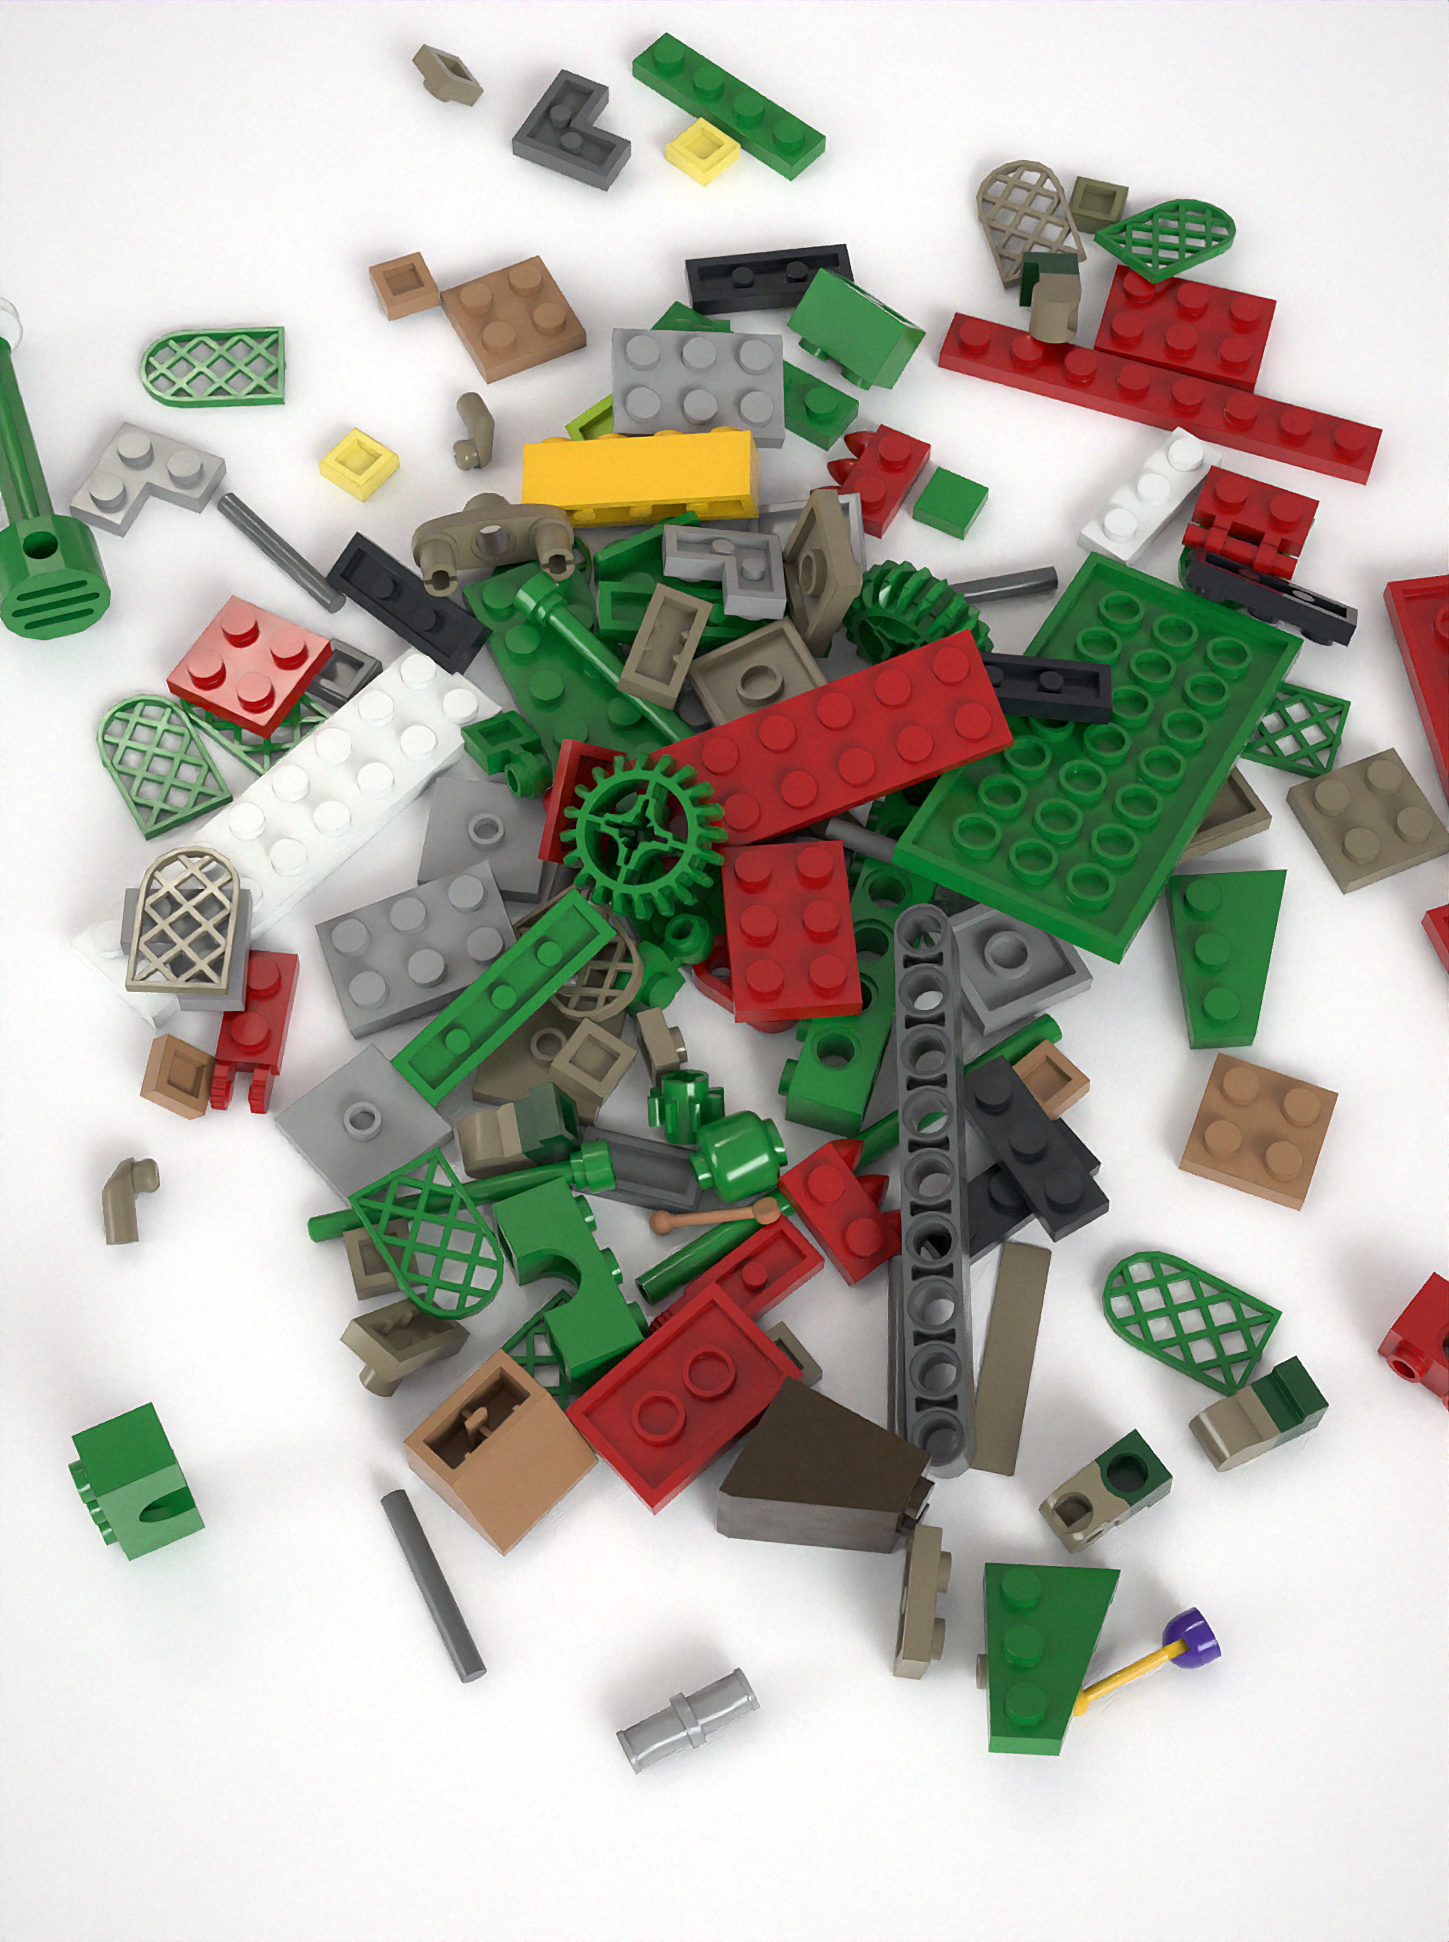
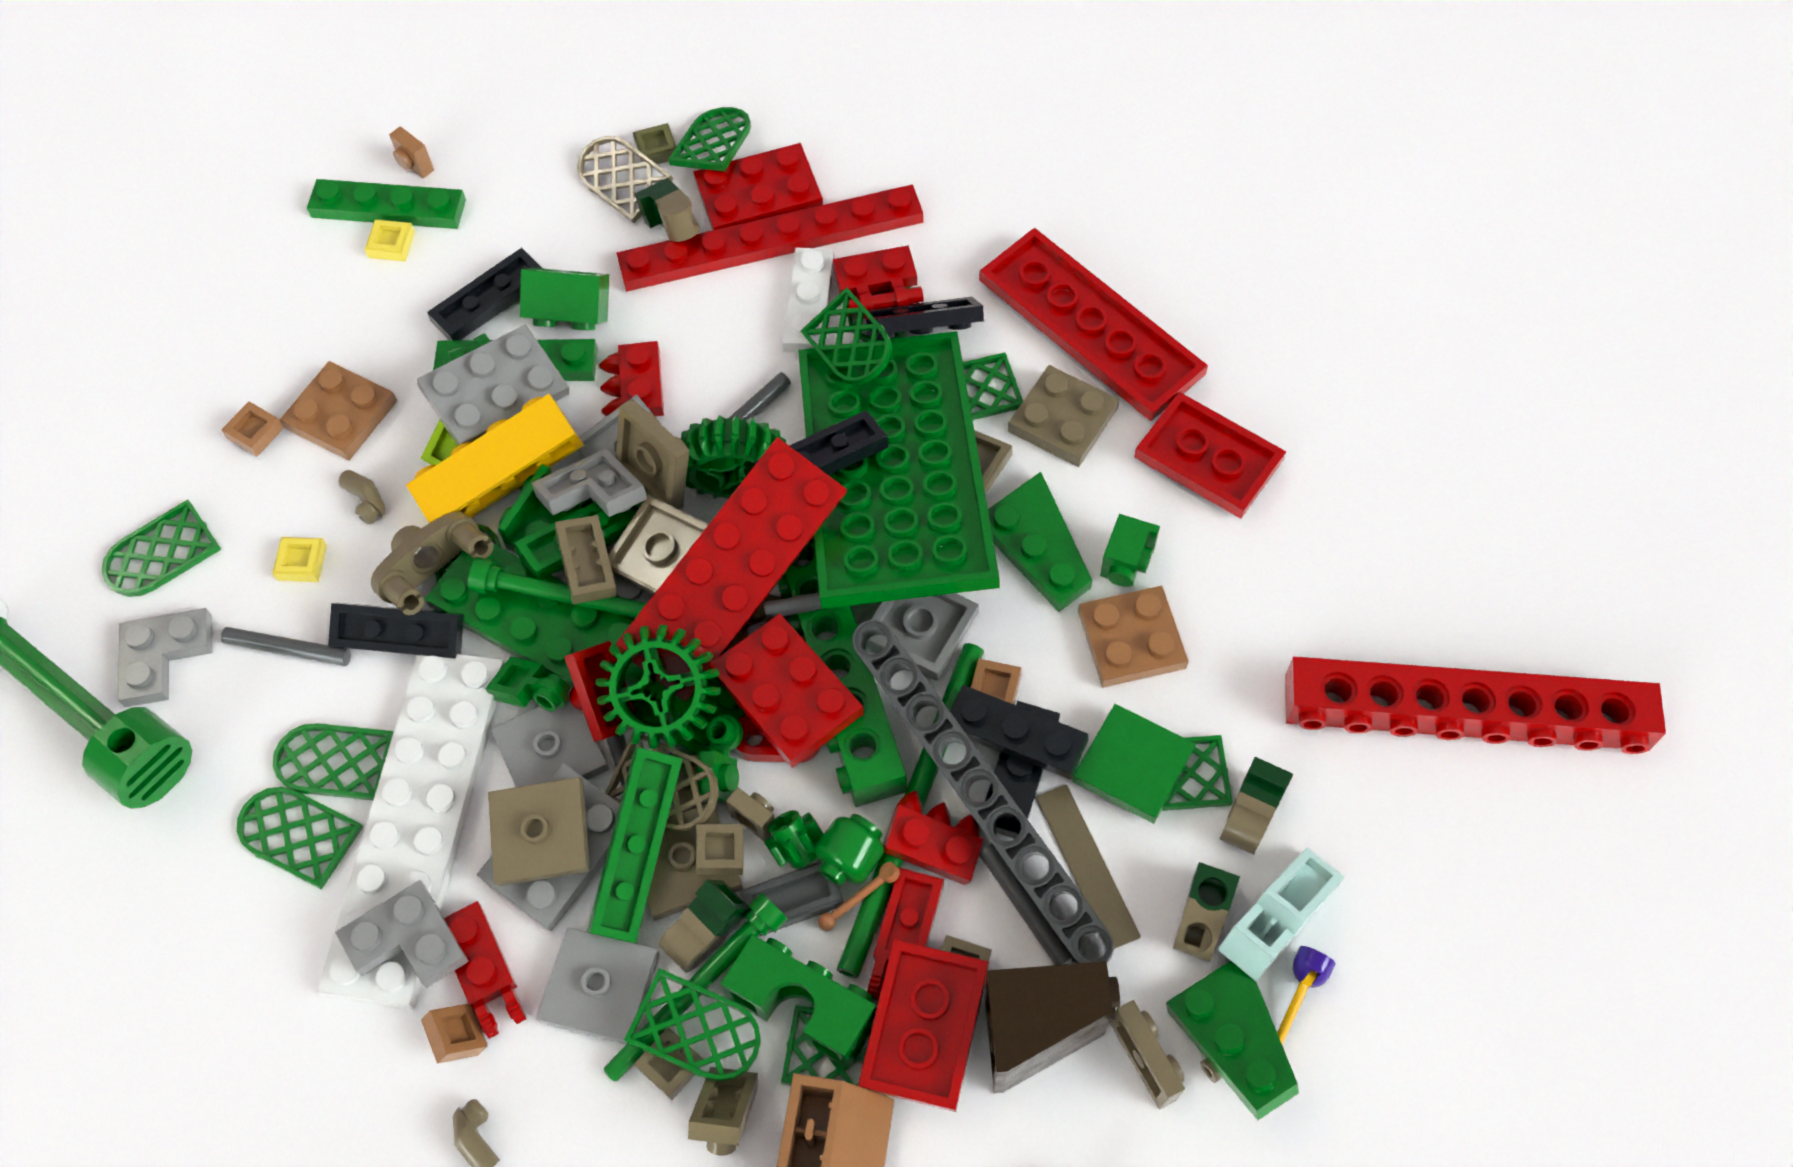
camera: 30 degrees left, 0 degrees up
window [125,845,242,995] -> none
plate [166,595,333,740] -> none
dark grey tile [305,637,383,709] -> none
dark tan plate [412,44,484,107] -> none
dark grey plate [512,69,631,192] -> none
green tile [912,466,989,540] -> none
none -> medium nougat plate [389,126,434,178]
none -> dark tan plate [488,777,591,886]
none -> green window [800,287,892,385]
none -> green tile [1072,704,1196,824]
none -> green brick [1100,513,1160,587]
none -> light aqua slope [1218,847,1345,981]

